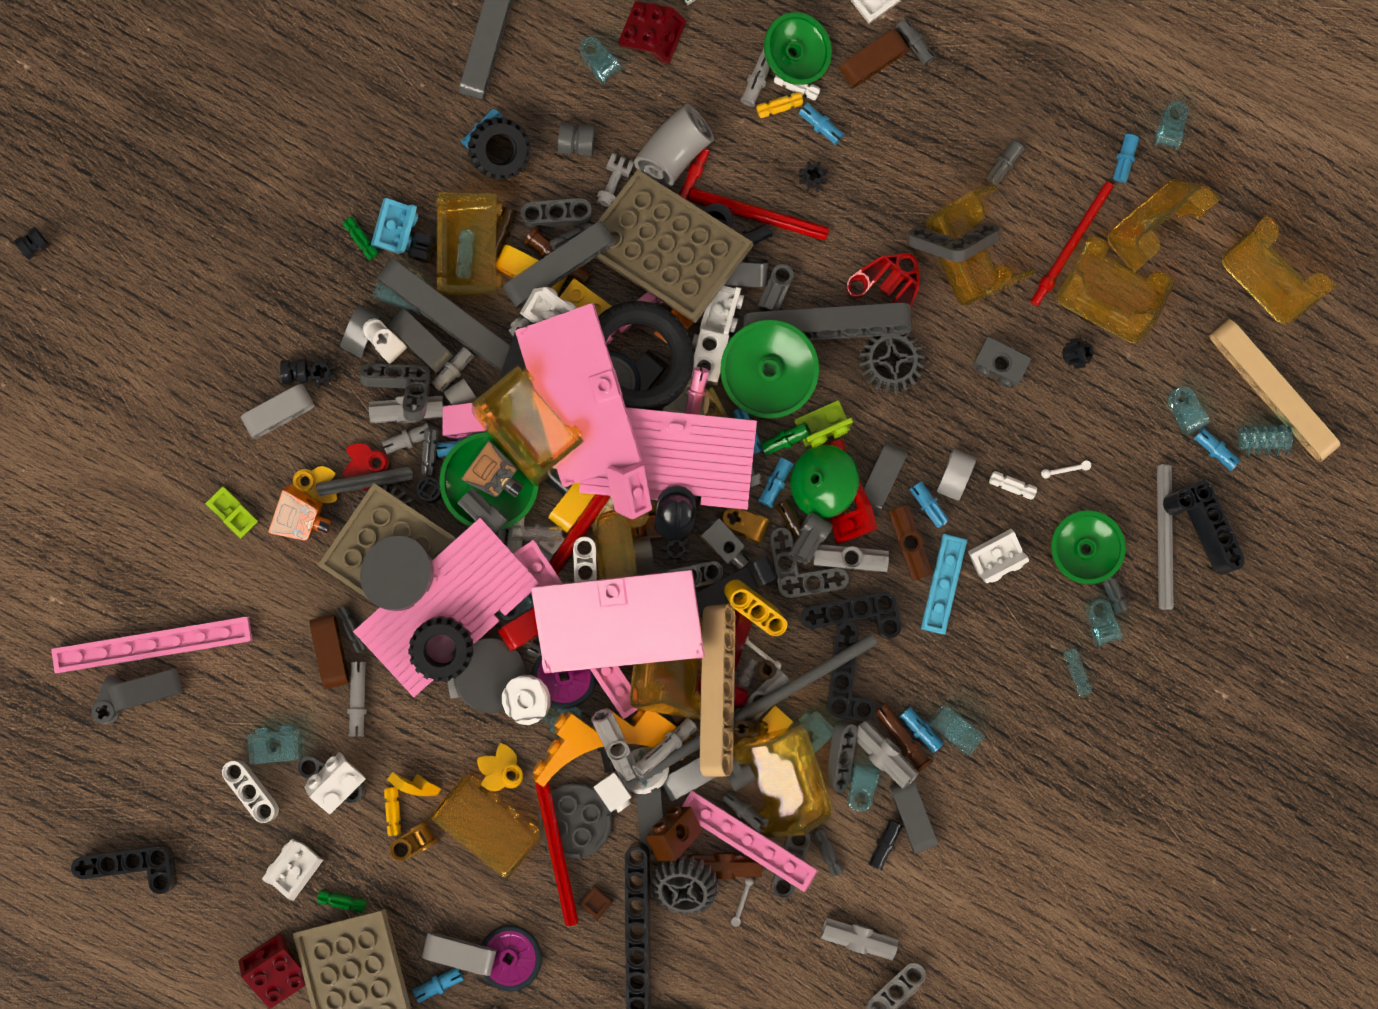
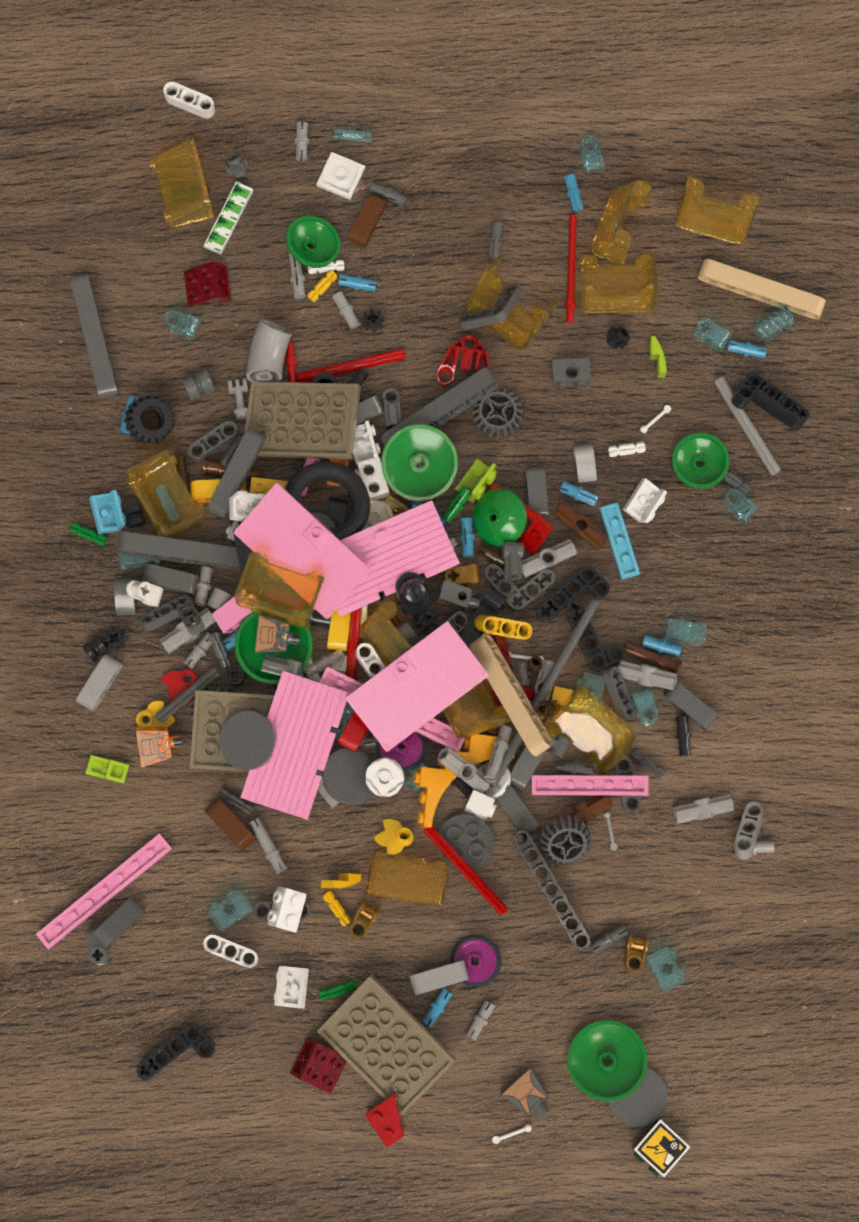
camera: 30 degrees left, 5 degrees down
black tyre [408,616,474,682] -> none
reddish brown tile [578,885,613,921] -> none
bright pink panel [606,463,652,520] -> none
reddish brown brick [645,806,703,861] -> none
bright pink axle [685,367,709,415] -> none
clear light blue axle [1063,648,1092,697] -> none
none -> light grey pin [332,291,361,330]
none -> lime slope [649,336,667,378]

